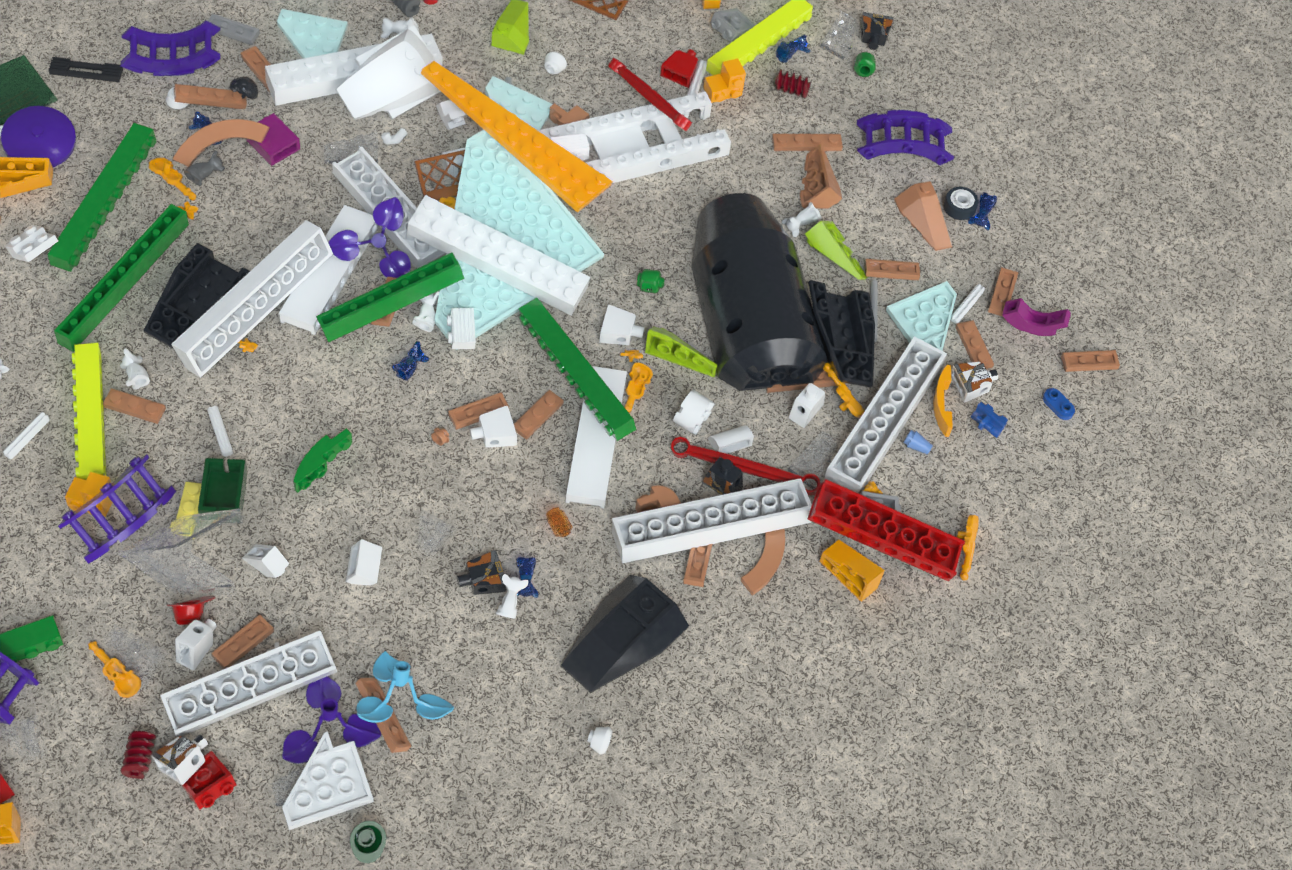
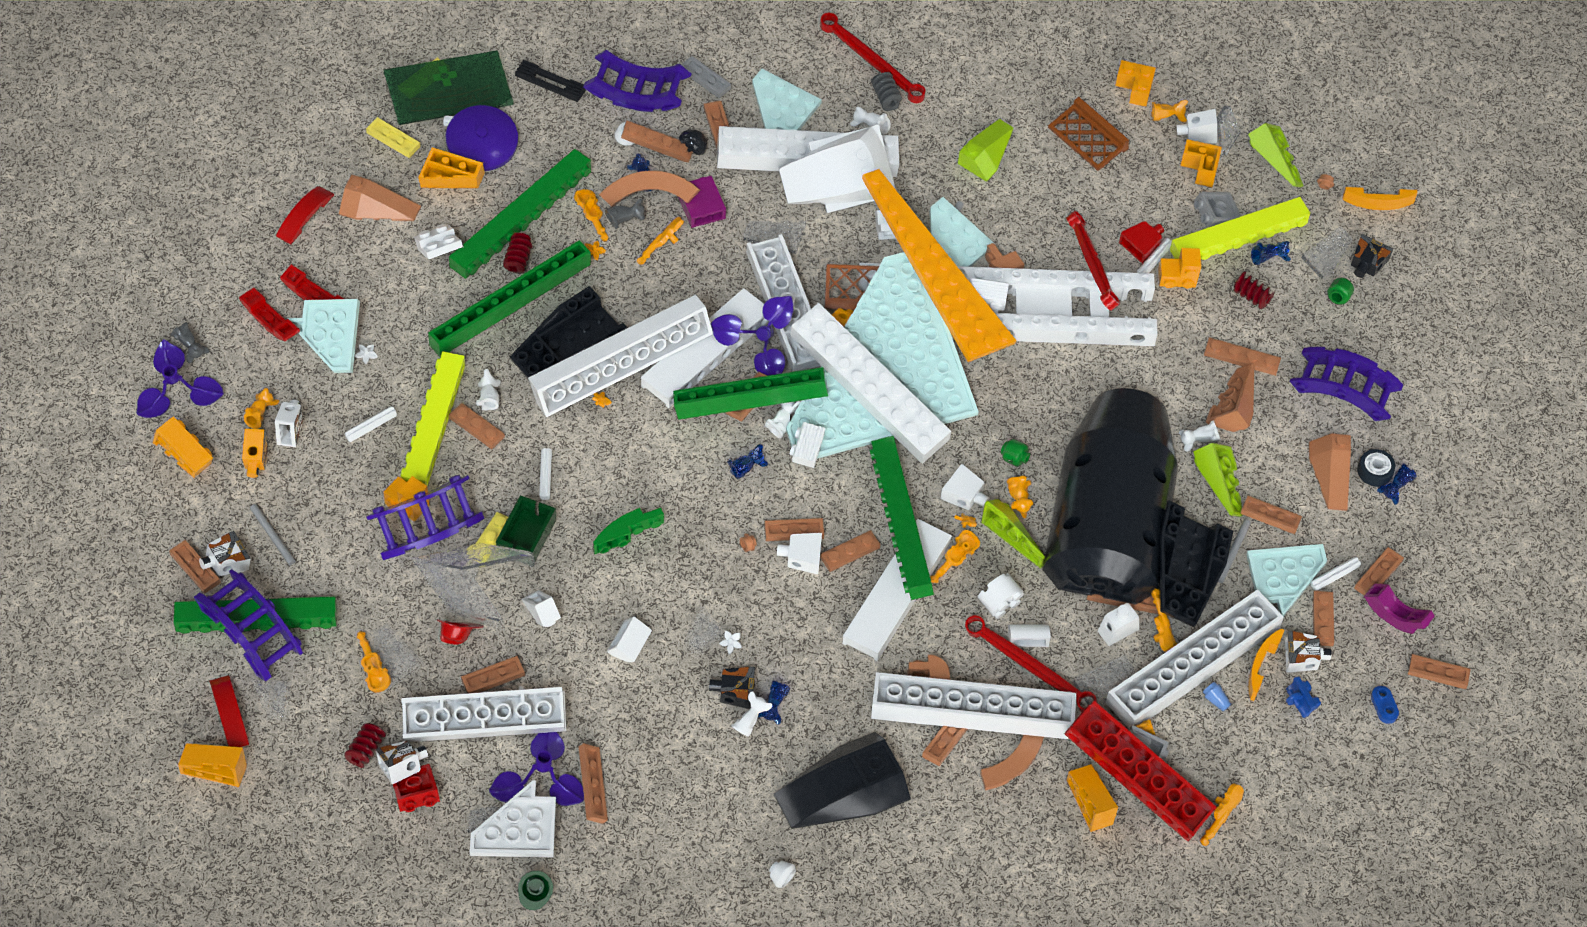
camera: 25 degrees right, 0 degrees up
white torso [175,619,217,671] -> none
medium azure plant [356,651,454,723] -> none
white arm [381,128,407,145] -> none
white cone [545,52,567,74] -> none
clear orange brick [546,507,573,538] -> none
black torso [702,457,743,495] -> none
none -> dark red piece [503,233,533,274]
none -> light orange piece [637,217,684,265]
none -> white plant [719,631,743,654]
none -> light orange animal [1007,476,1033,518]

